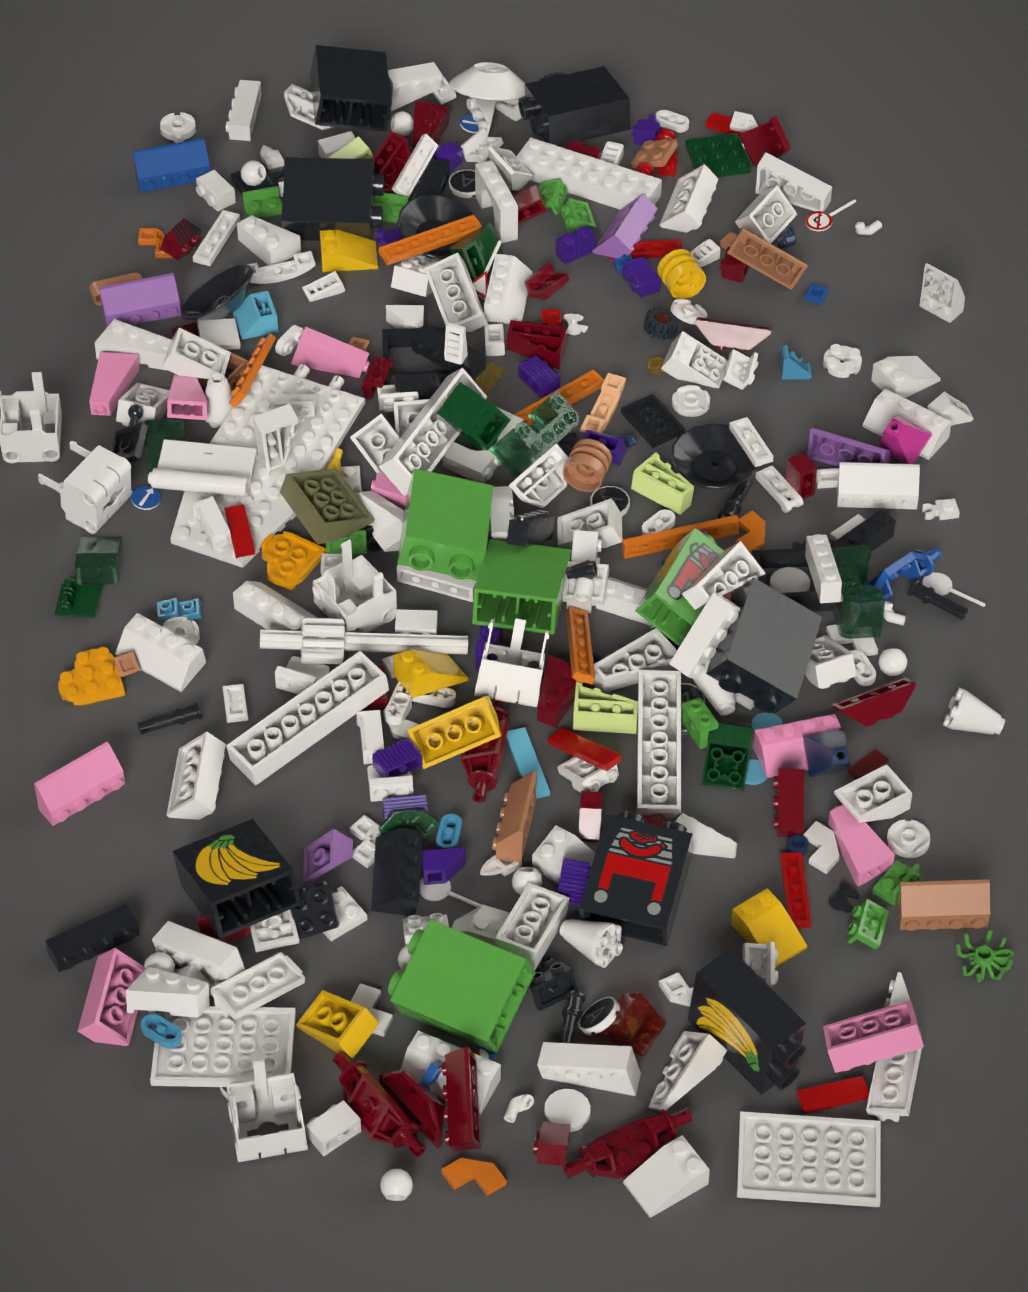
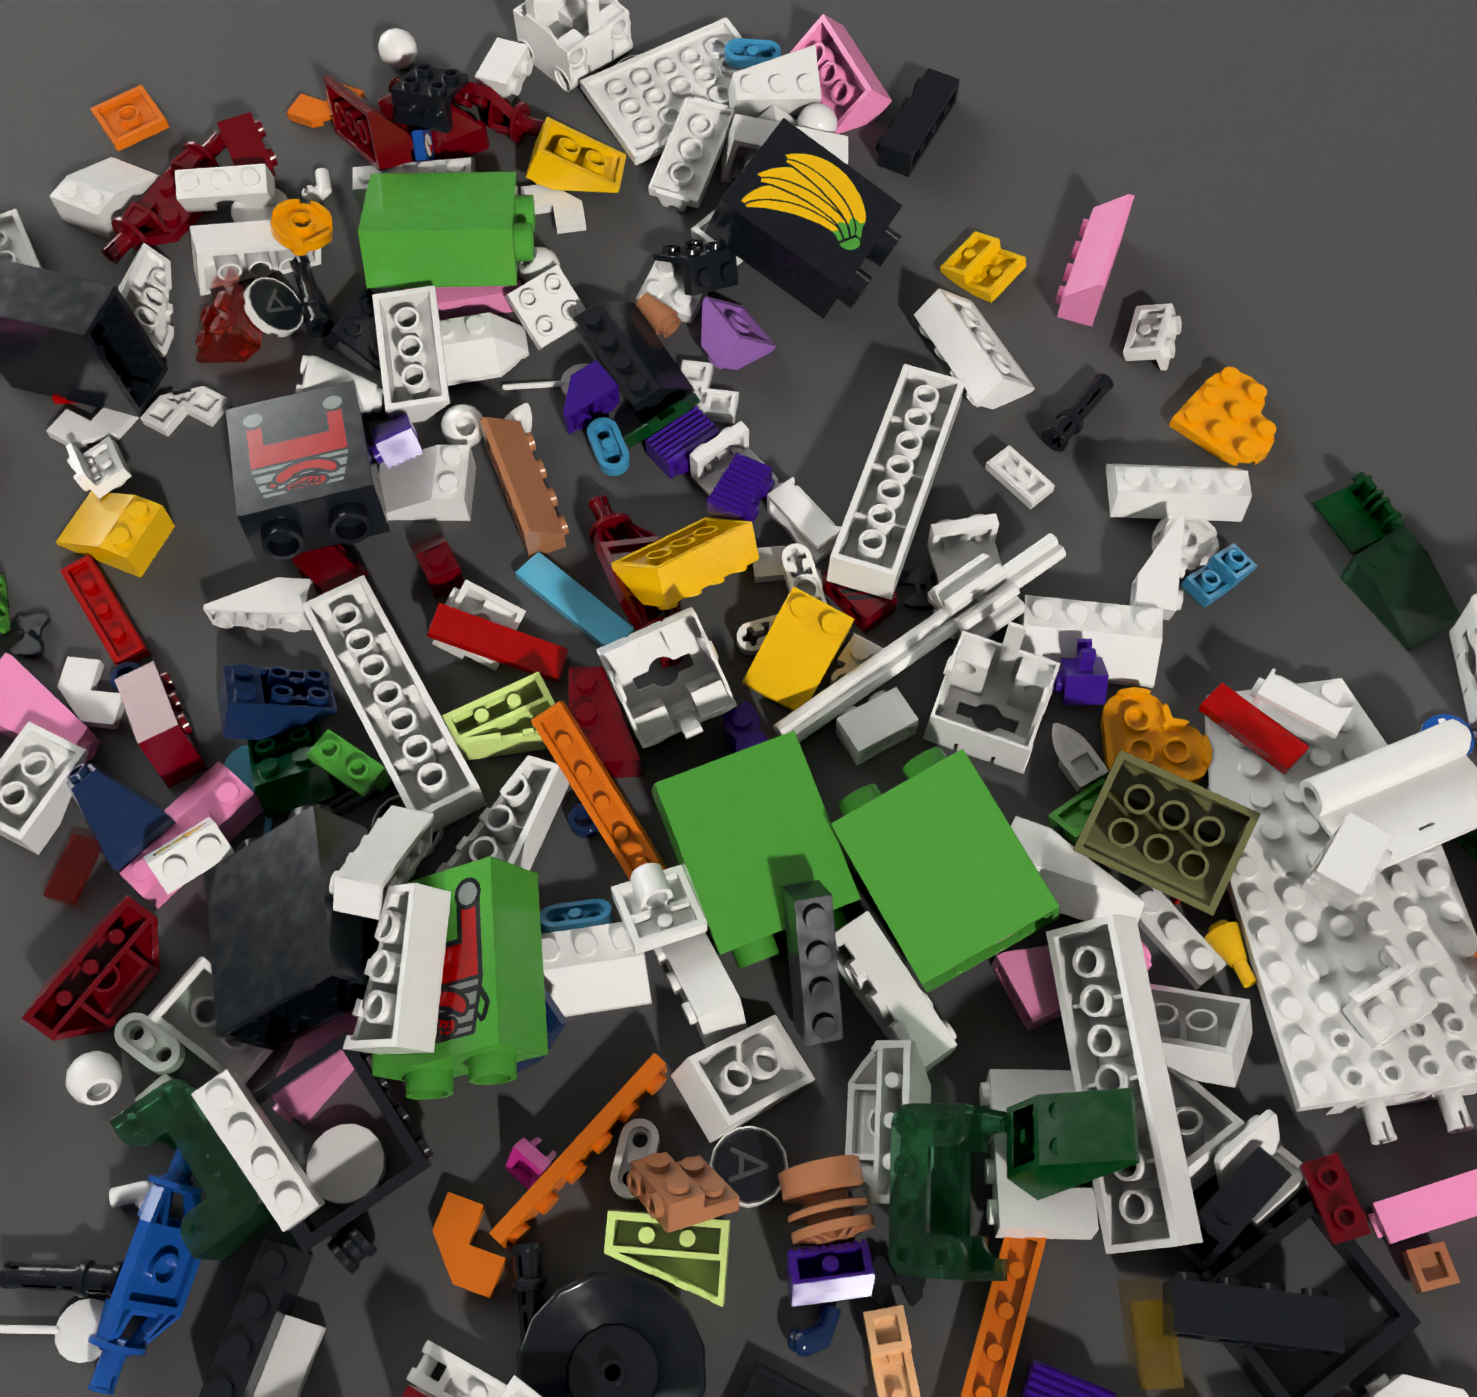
camera: 150 degrees right, 15 degrees up
nougat plate [113,651,140,677] -> none
white slope [444,323,467,364] -> none
black cone [566,559,598,580] -> none
none -> orange plate [90,84,170,152]
none -> white brick [143,817,235,894]
none -> white arch [175,164,276,213]
none -> dark blue slope [218,664,337,740]
none -> light orange plate [270,199,333,256]
none -> black bracket [391,63,469,134]
none -> dark azure plate [540,899,613,934]
none -> nougat plate [627,1152,740,1233]
none -> nougat cone [636,293,681,338]
none -> yellow slope [940,231,1027,303]
none -> dark purple brick [1053,638,1109,705]
none -> white bracket [1123,303,1182,371]
none -> white slope [1130,514,1189,620]

